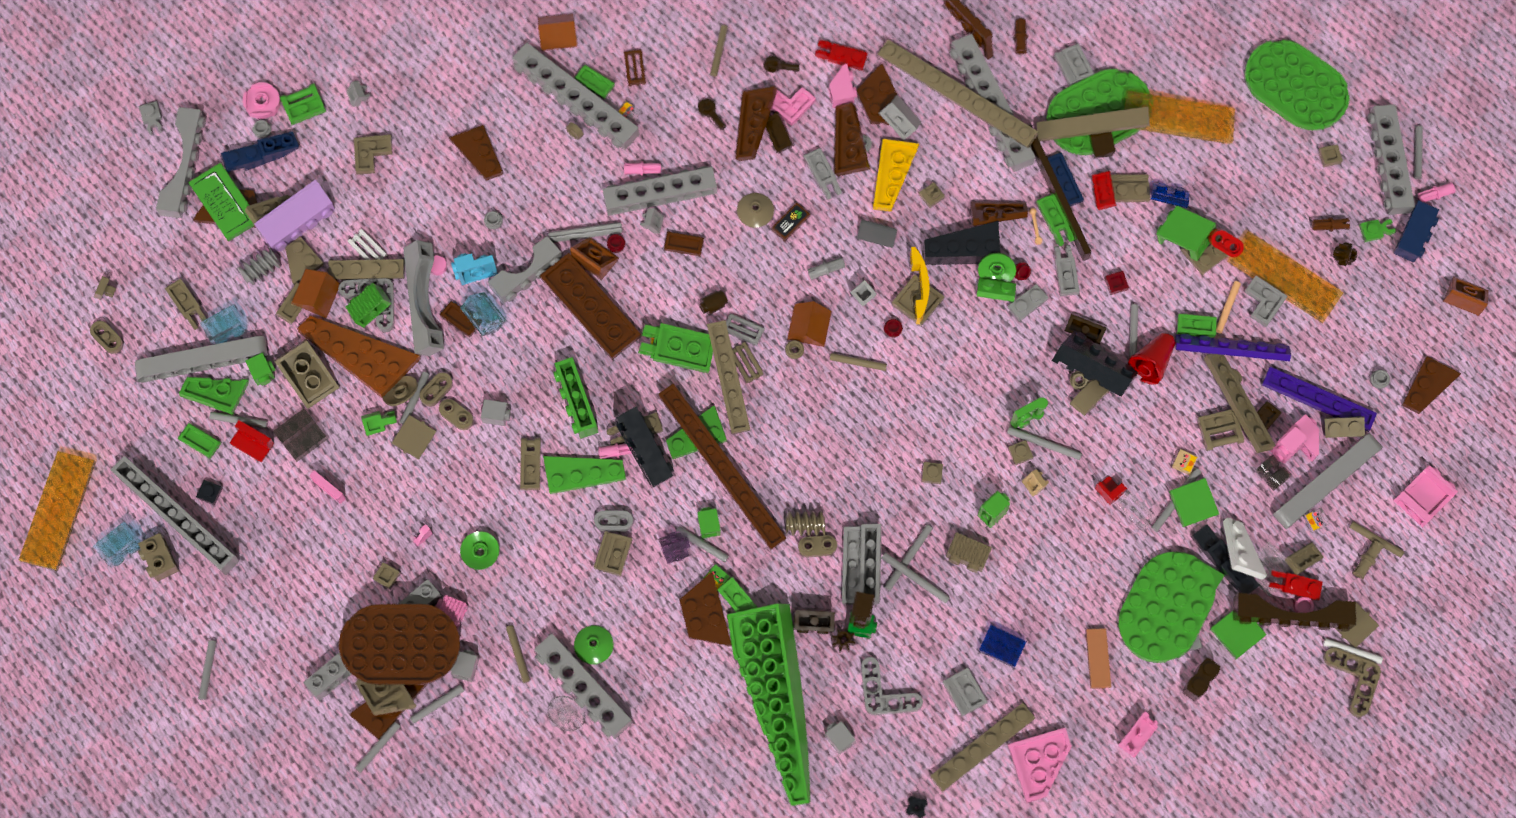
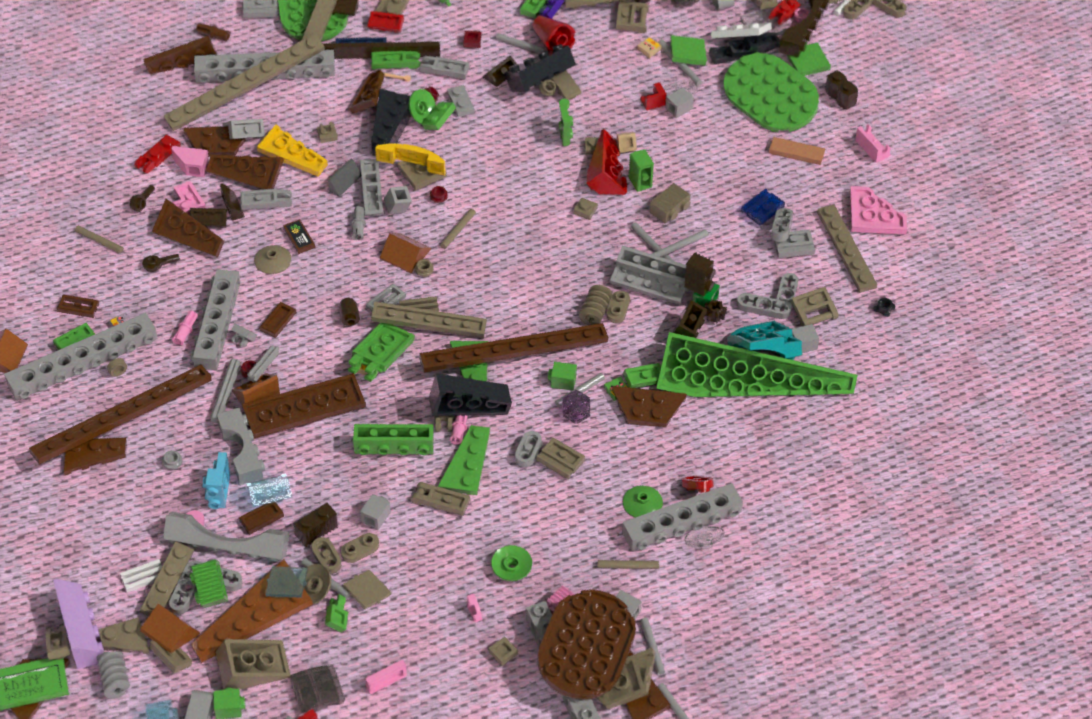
camera: 70 degrees left, 20 degrees down
dark tan plate [354,135,393,175] -> none
light grey bar [1007,426,1082,460] -> none
none -> reddish brown plate [29,365,212,465]
none -> dark brown slope [220,183,245,221]
none -> light grey axle [247,345,279,382]
none -> clear light blue piece [266,567,308,598]
none -> dark brown brick [293,502,338,547]
none -> light grey slope [360,159,383,216]
none -> red wedge [586,129,627,195]
none -> light grey brick [666,88,694,118]
none -> red plate [681,476,714,493]
none -> teal slope [727,321,802,360]
none -> light grey beam [771,208,793,242]
none -> dark tan plate [790,287,839,326]

